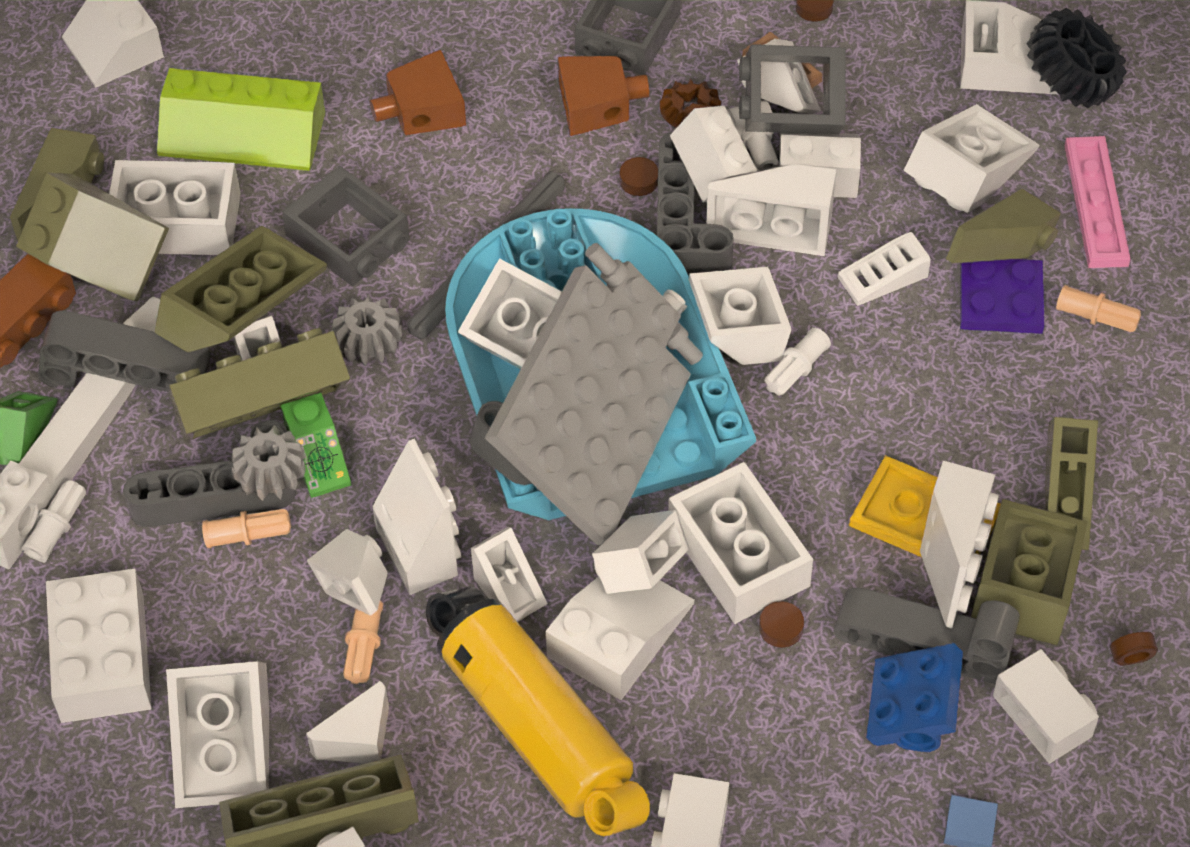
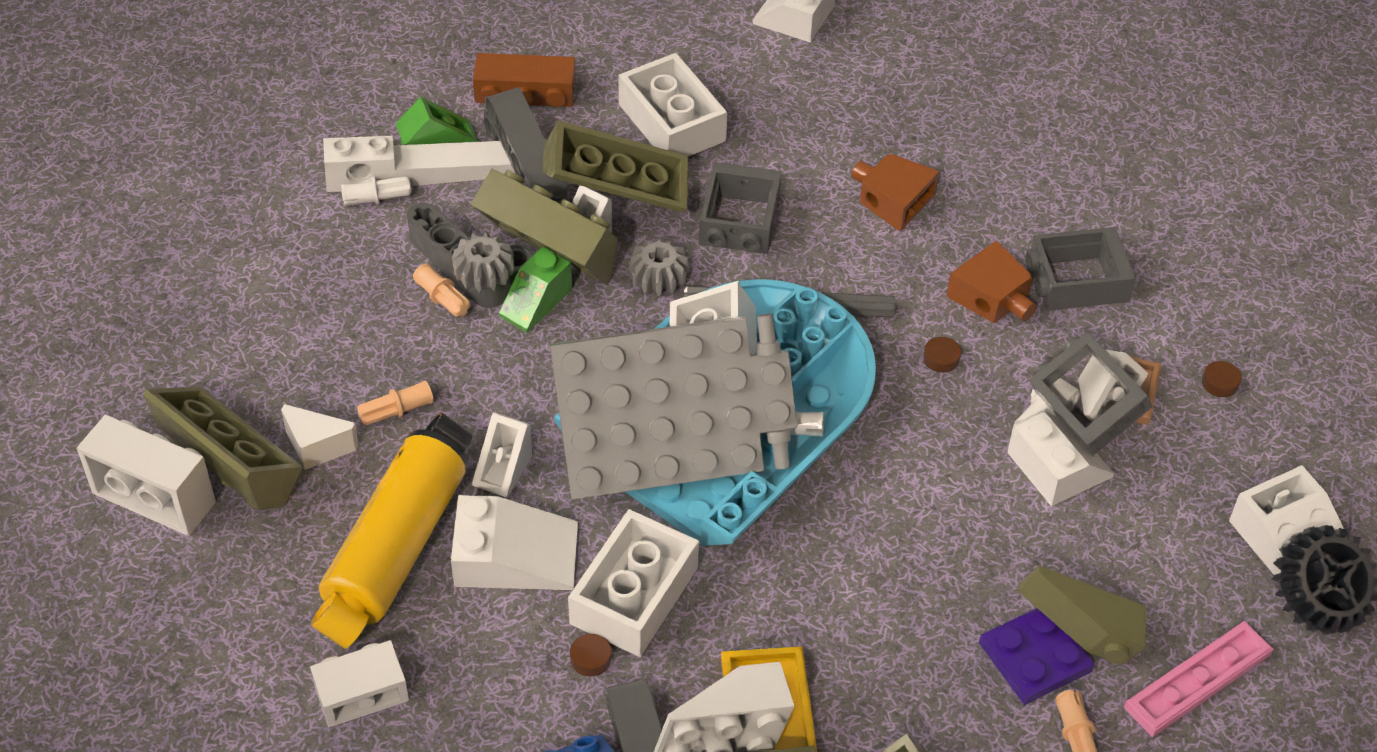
camera: 55 degrees right, 5 degrees down
olive slope [10,128,104,241] -> none
slope [16,172,169,301] -> none
white brick [46,569,152,723] -> none
lime slope [157,68,325,171] -> none
white slope [166,661,269,808] -> none
white slope [307,529,388,616] -> none
white slope [372,439,461,595] -> none
white brick [592,510,689,594] -> none
dark grey beam [657,132,734,276] -> none
reddish brown gear [660,78,722,128] -> none
white slope [670,106,758,202] -> none
white slope [688,267,791,365] -> none
white slope [706,163,836,256] -> none
white axle [765,328,831,396] -> none
white slope [838,232,930,306] -> none
white slope [904,104,1040,213] -> none

